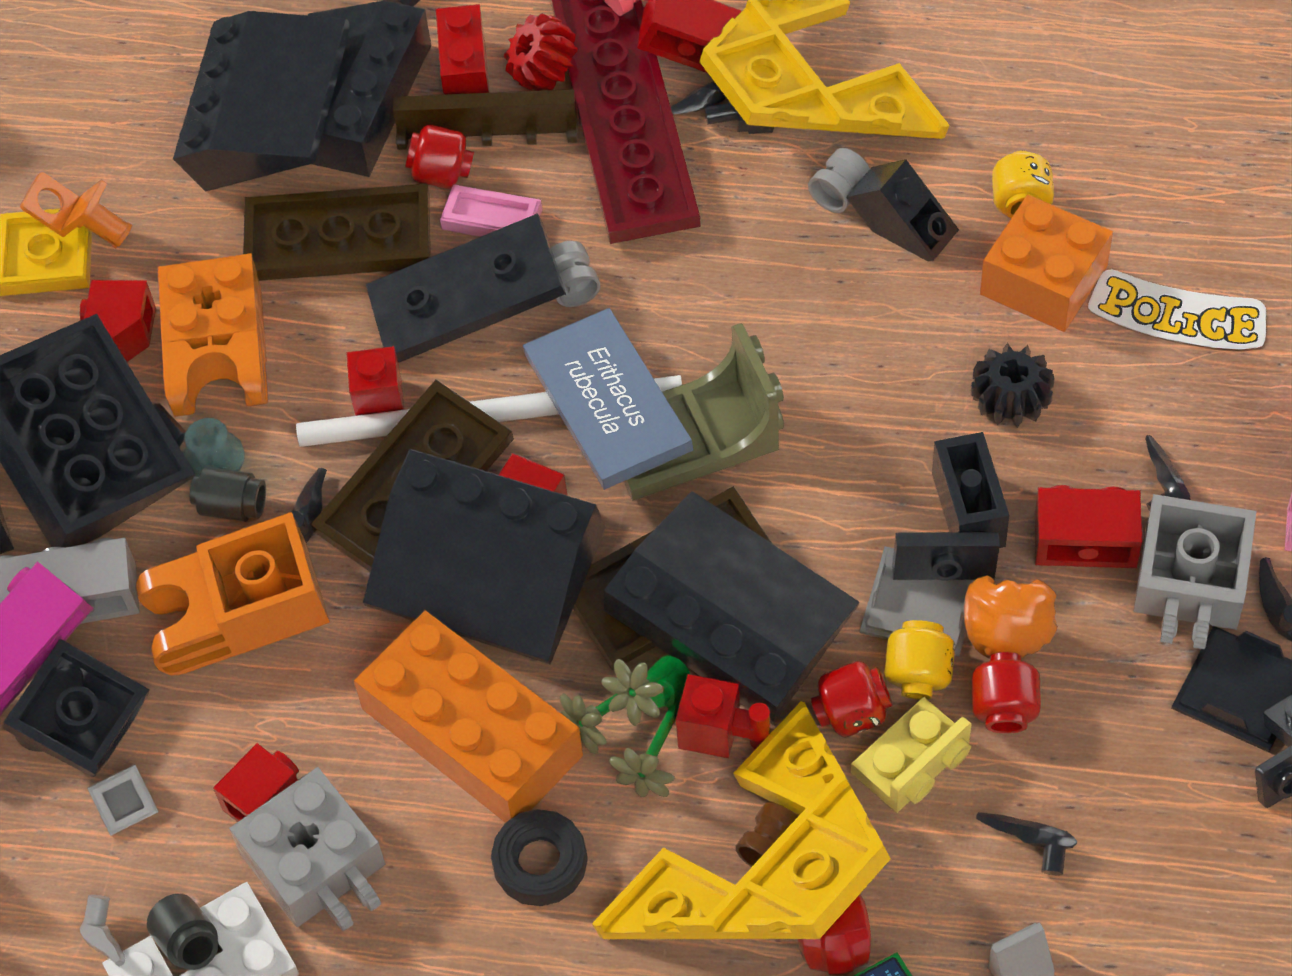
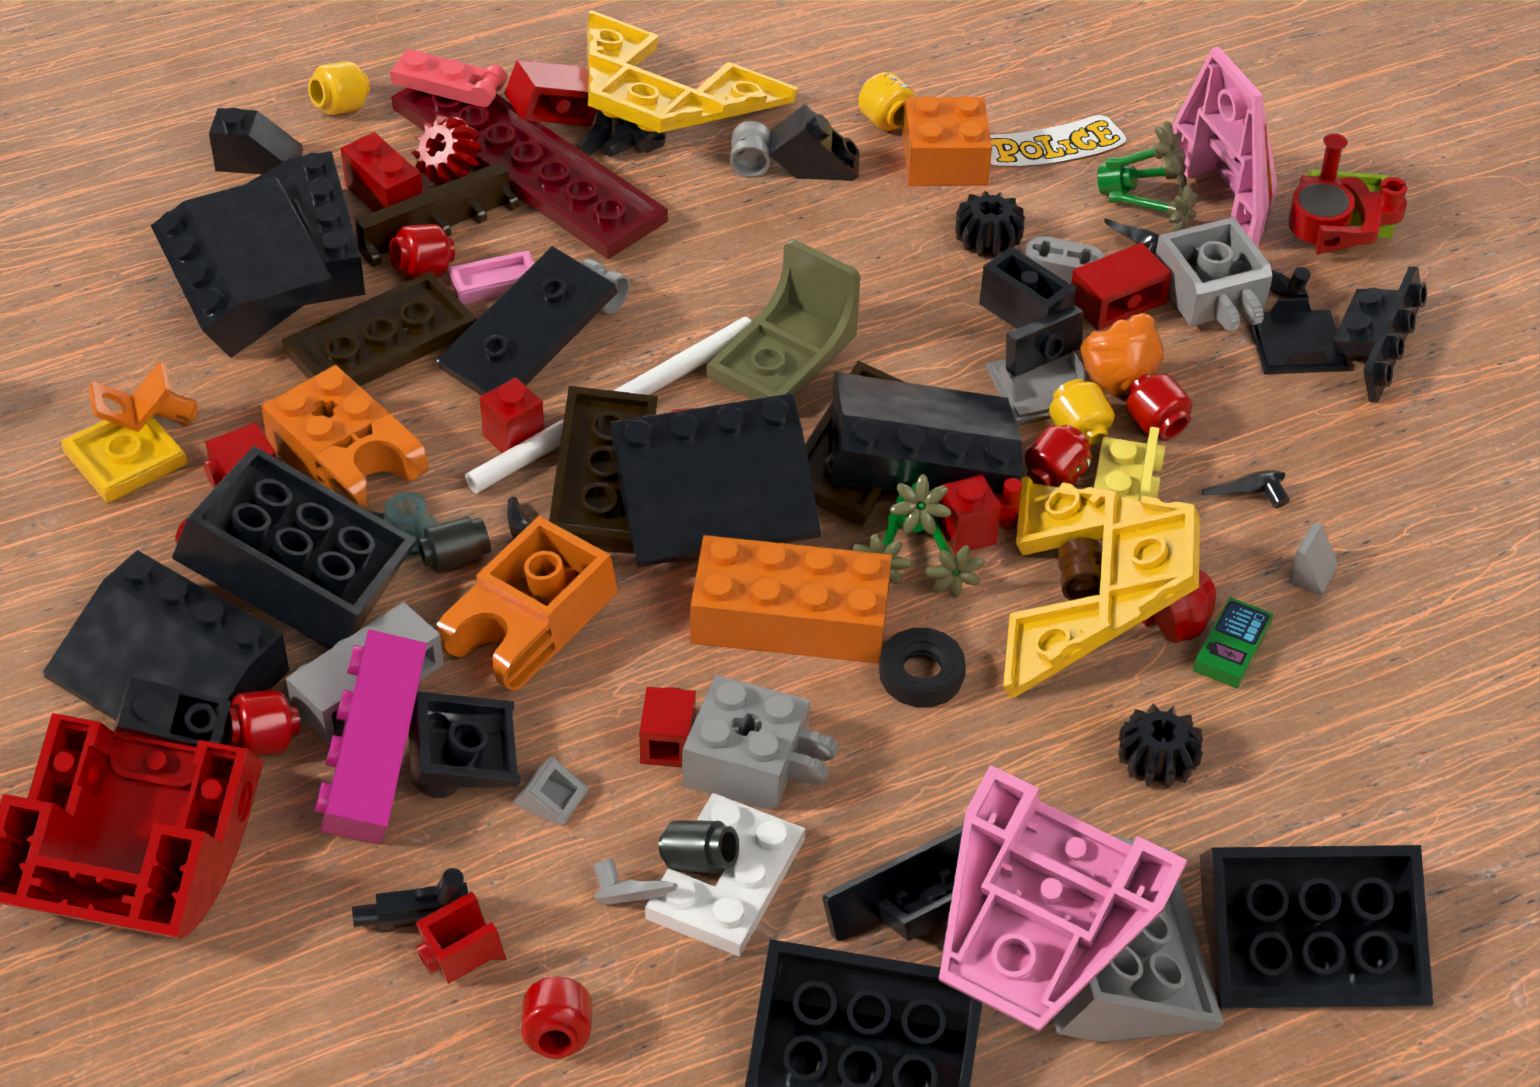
camera: 40 degrees left, 10 degrees down
sand blue tile [523,308,693,490] -> none
none -> light grey beam [1025,236,1104,283]
none -> plant [1097,121,1198,232]

